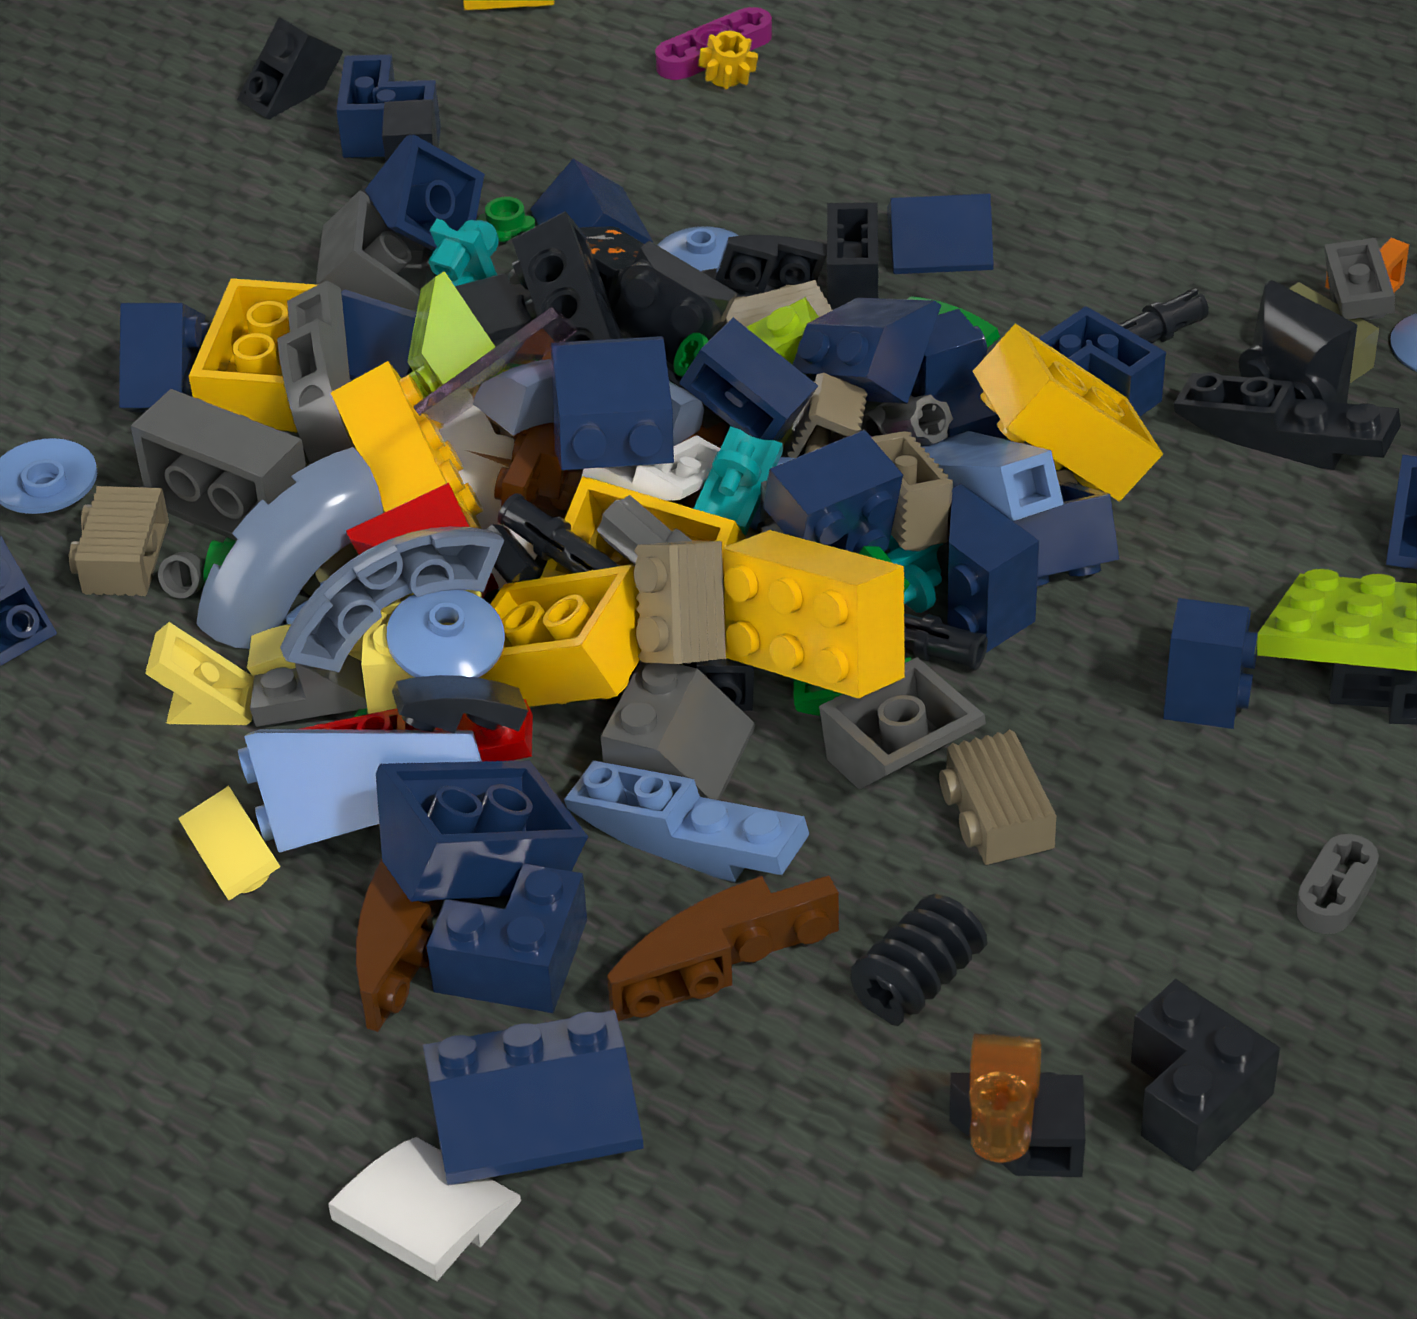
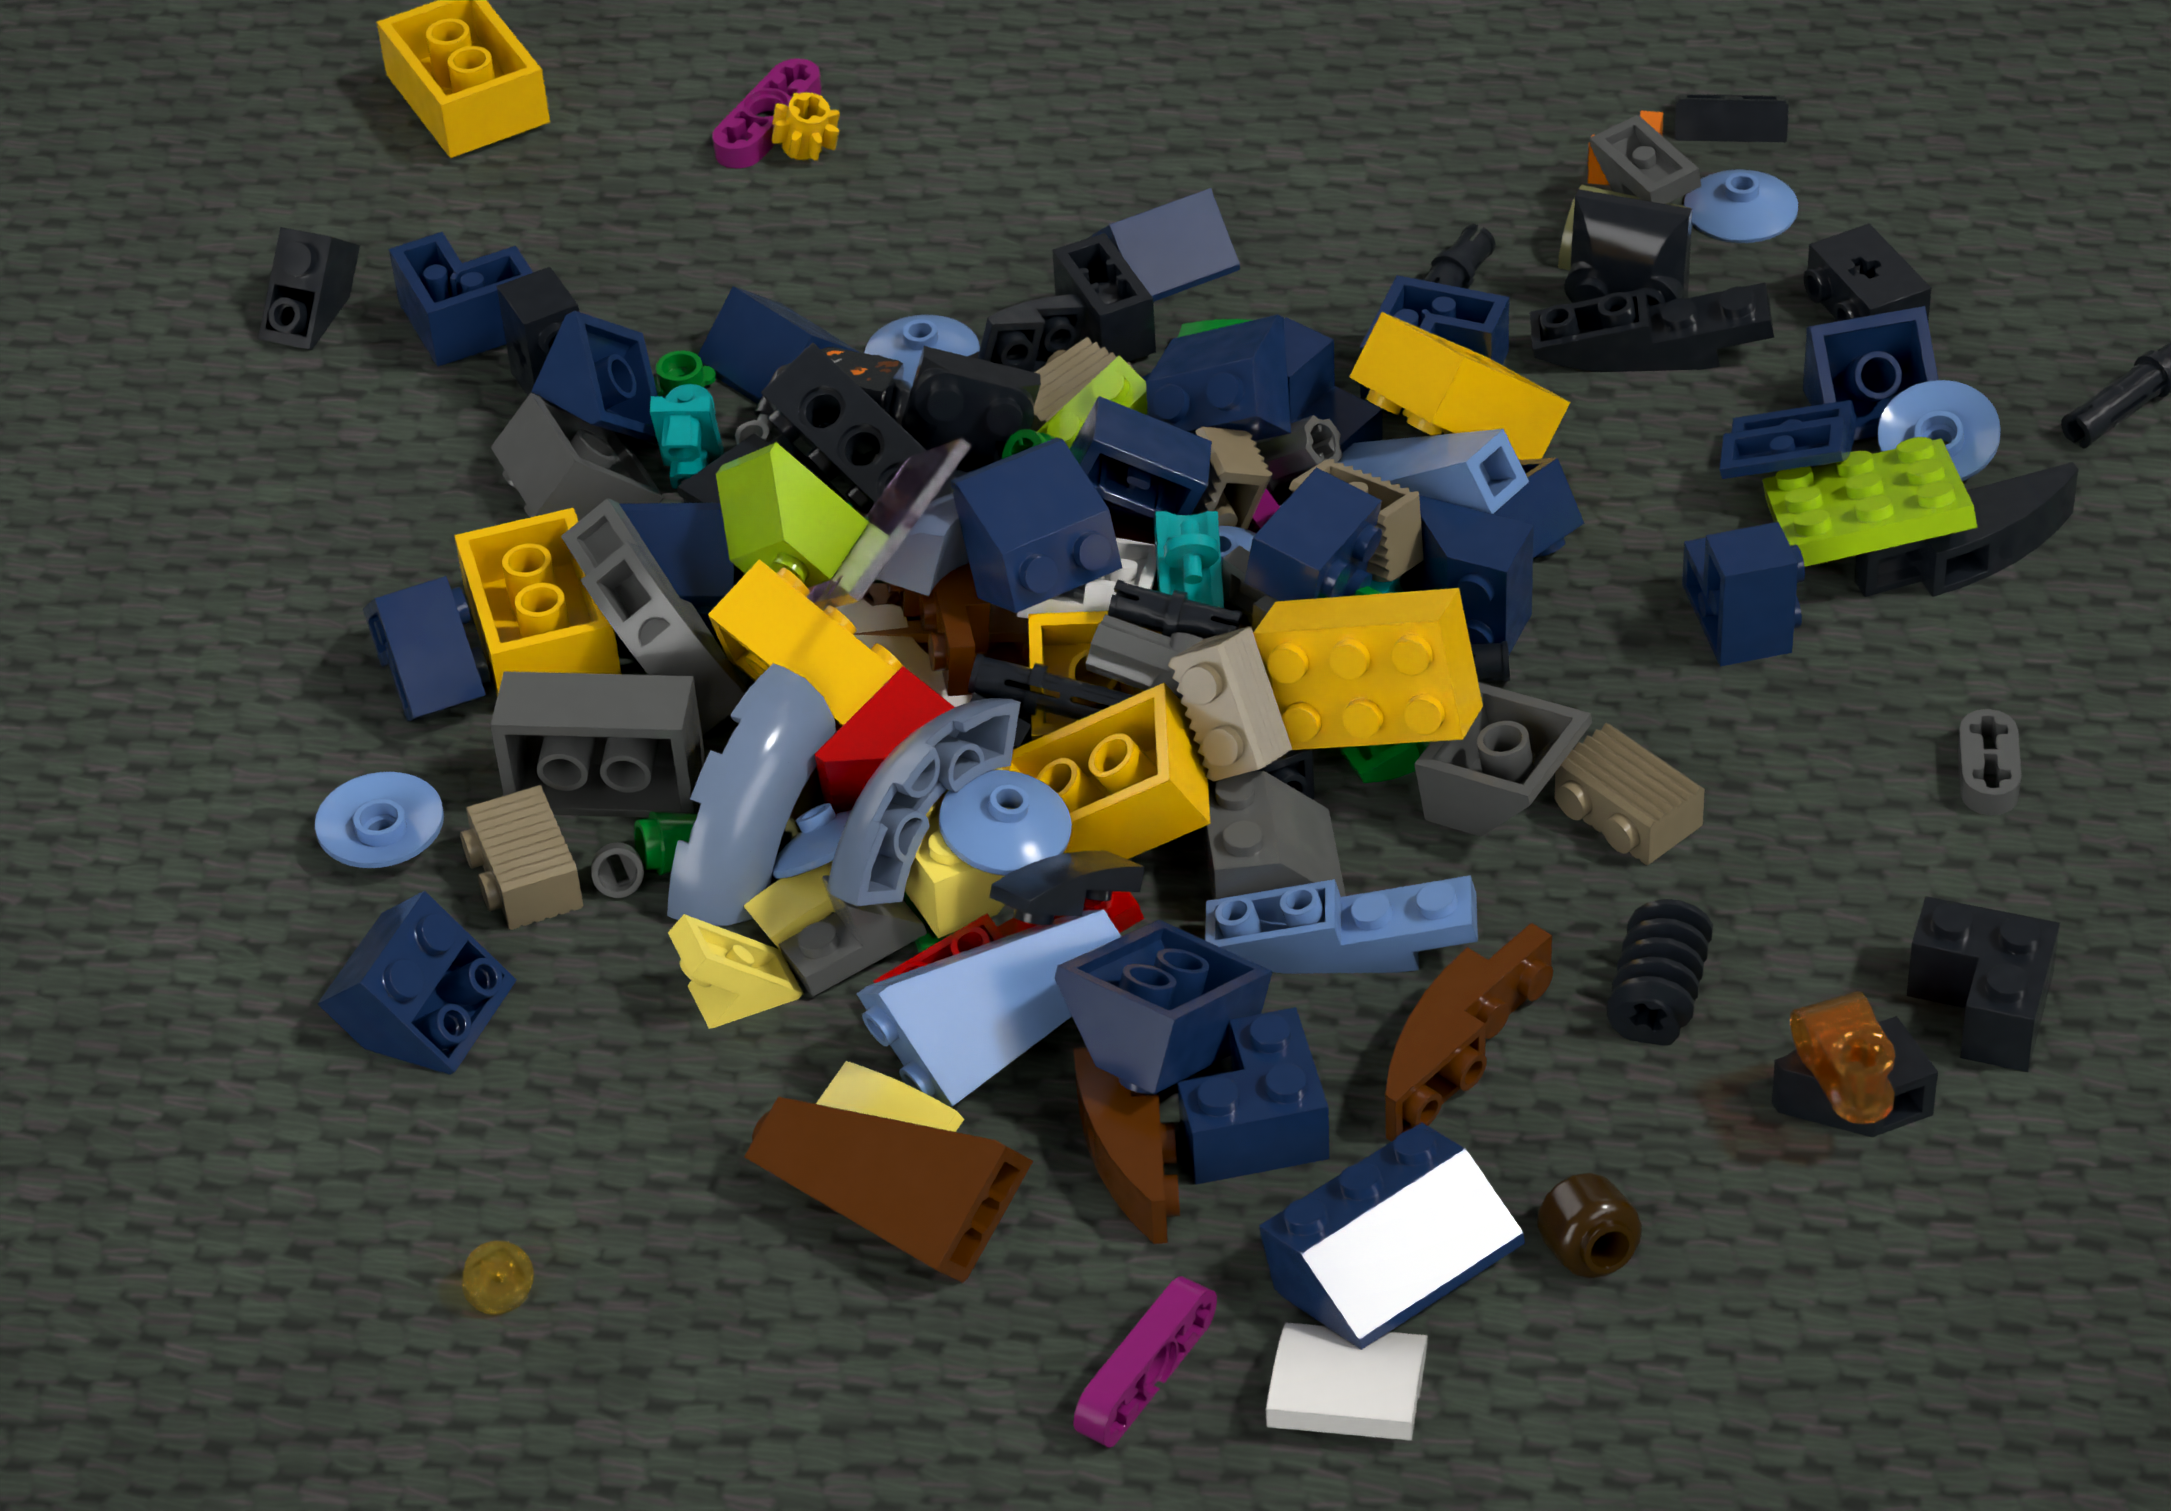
camera: 25 degrees left, 0 degrees up
none -> reddish brown slope [744,1096,1033,1283]
none -> magenta beam [1073,1276,1217,1447]
none -> black pin [1108,579,1242,639]
none -> dark brown head [1537,1173,1642,1279]
none -> dark blue slope [1720,400,1857,479]

